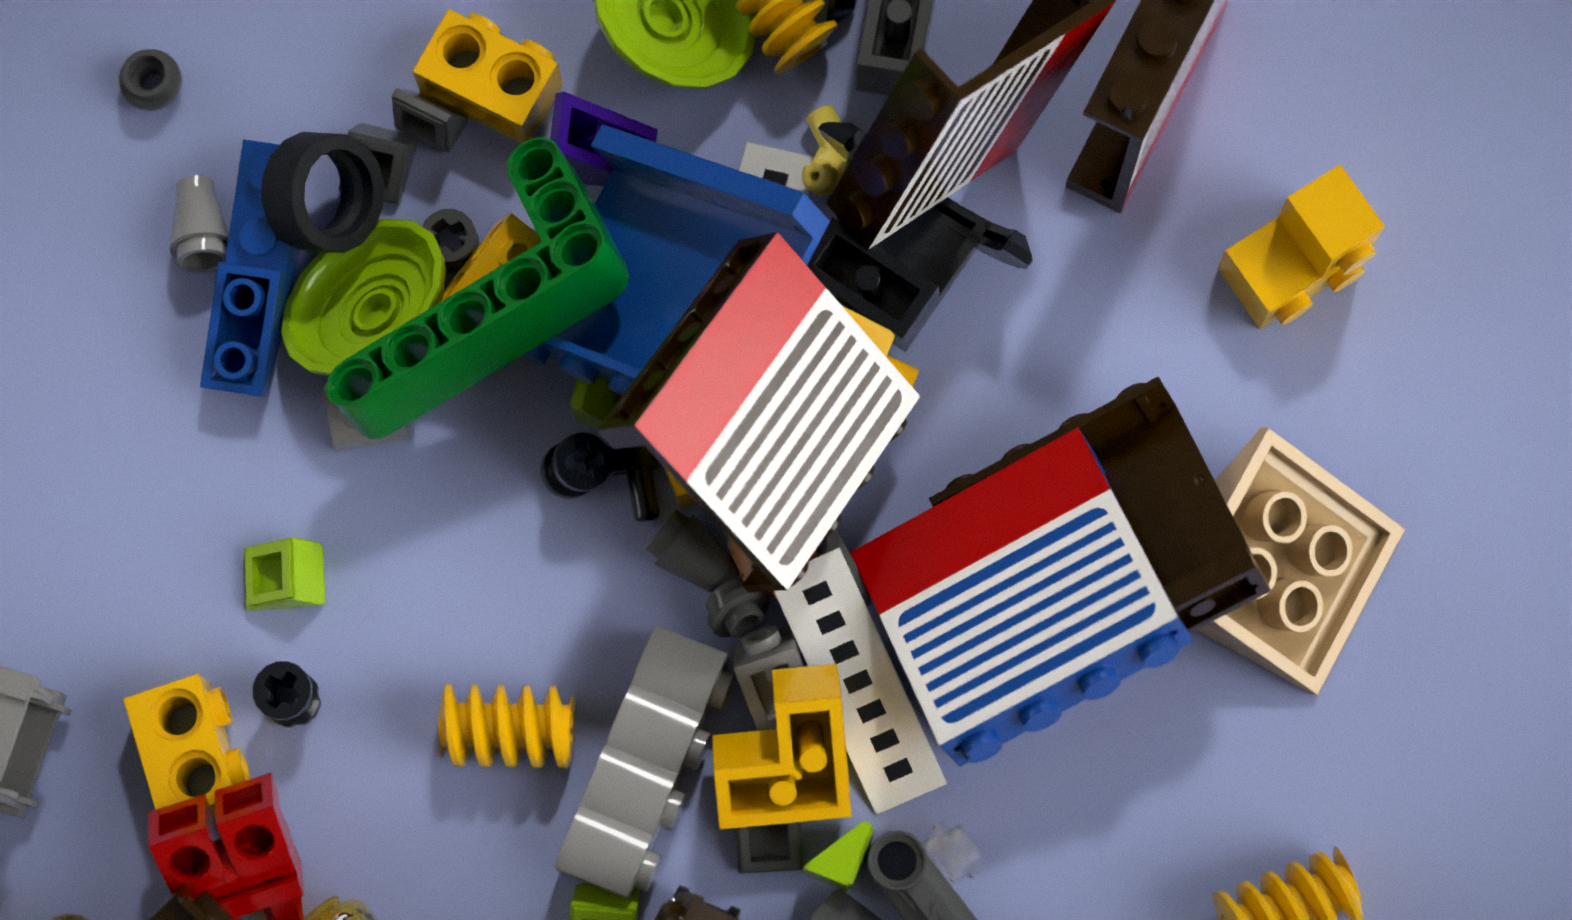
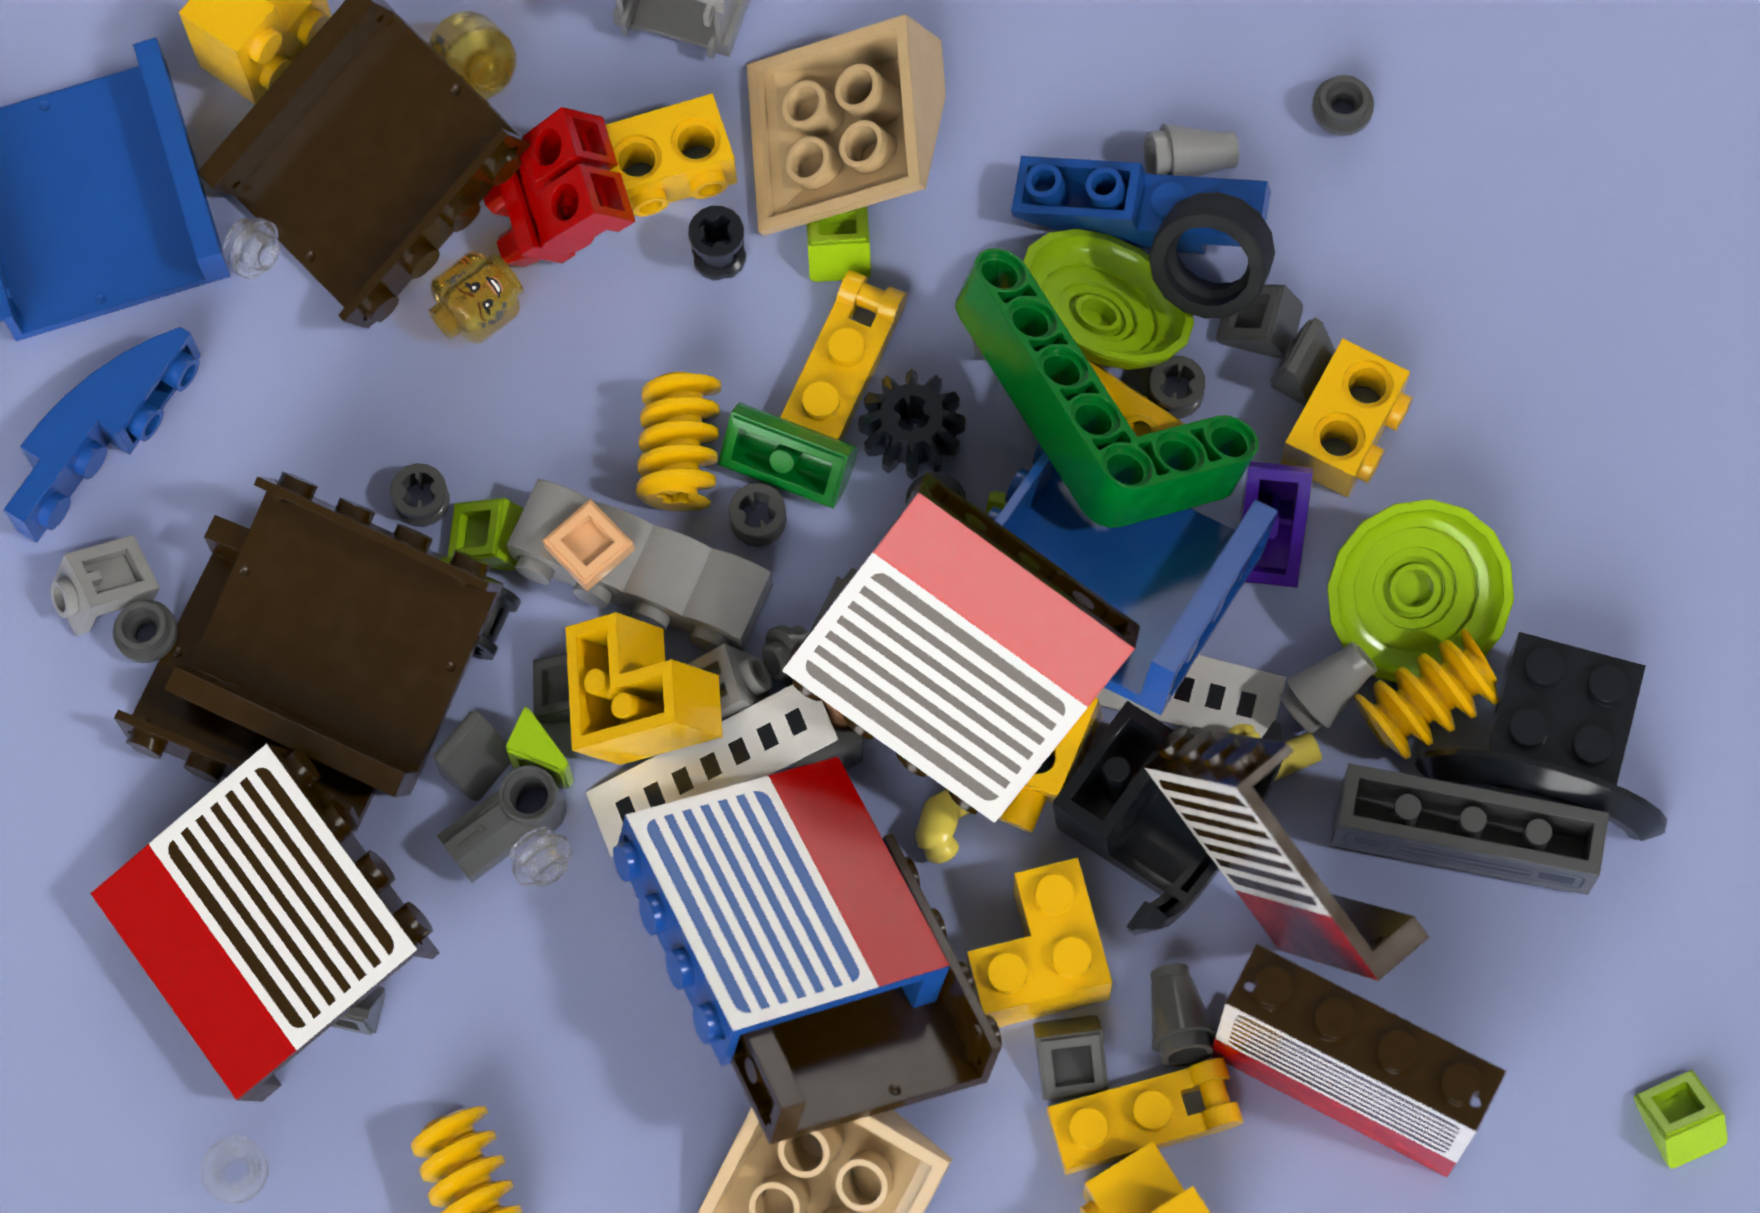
camera: 90 degrees right, 5 degrees down
none -> light nougat tile [543,499,635,591]
none -> green brick [717,402,858,509]
none -> dark grey bush [729,483,787,547]
none -> tan slope [747,14,946,236]
none -> yellow plate [780,270,908,441]
none -> black gear [858,368,966,480]
none -> light yellow arm [915,789,969,864]
none -> yellow brick [967,857,1112,1028]
none -> dark grey slope [1033,1015,1109,1100]
none -> yellow plate [1047,1058,1244,1175]
none -> dark grey cone [1150,963,1216,1067]
none -> light grey cone [1279,641,1377,734]

